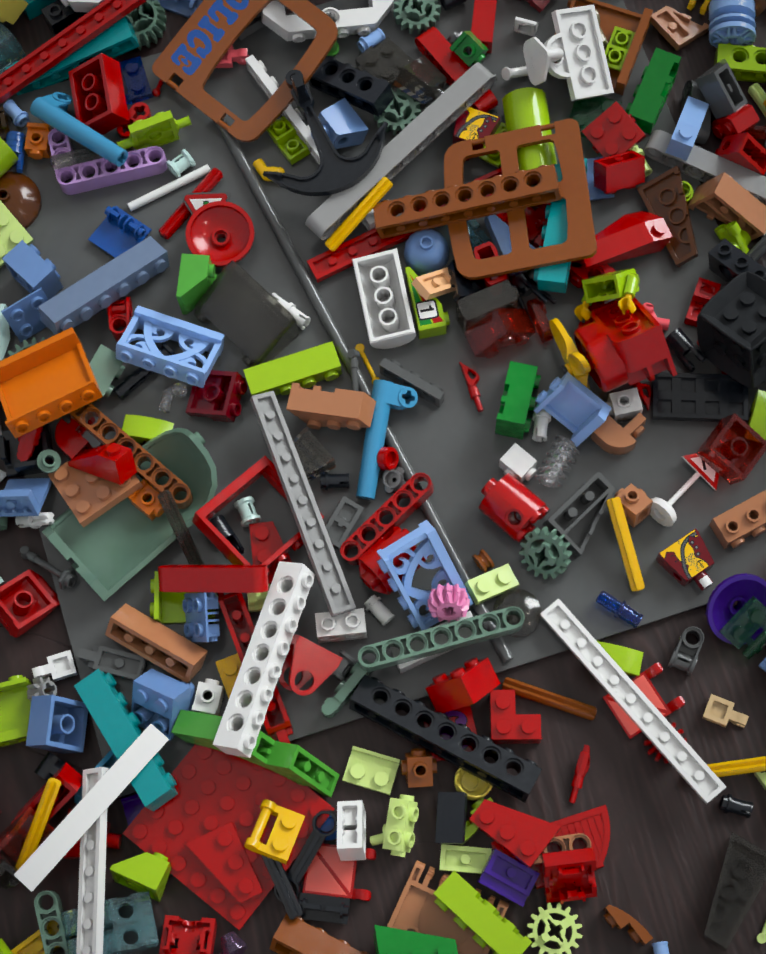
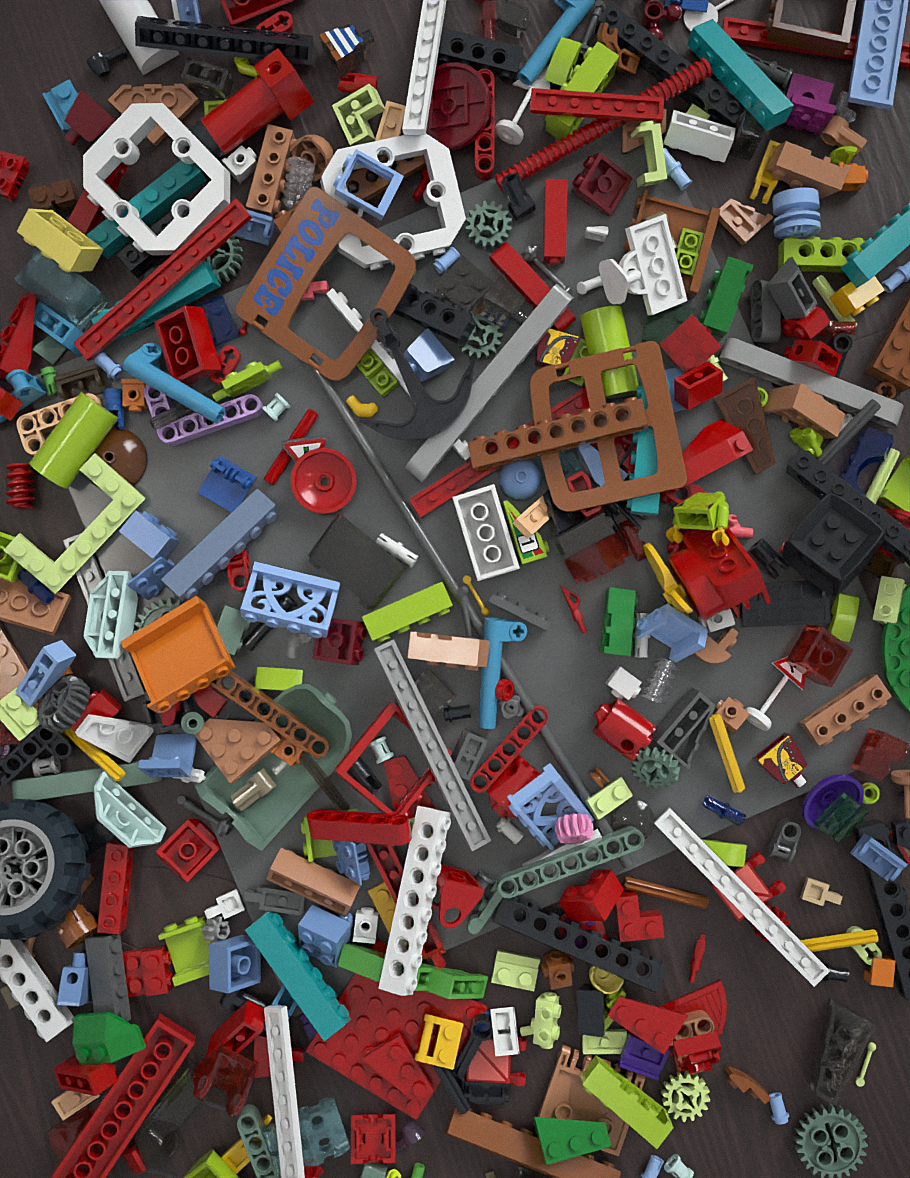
camera: 10 degrees left, 15 degrees up
white sticker [14,724,169,892] -> none
yellow axle [15,777,61,870] -> none
red slope [68,443,137,485] -> none
lime slope [110,852,171,902] -> none
white bar [127,164,211,212] -> none
bright green slope [176,253,218,315] -> none
white brick [315,608,367,643] -> none
yellow axle [325,177,393,251] -> none
green brick [450,31,489,67] -> none
light blue slope [665,96,709,161] -> none
red slope [684,277,721,327] -> none
none -> dark tan piece [230,769,277,811]

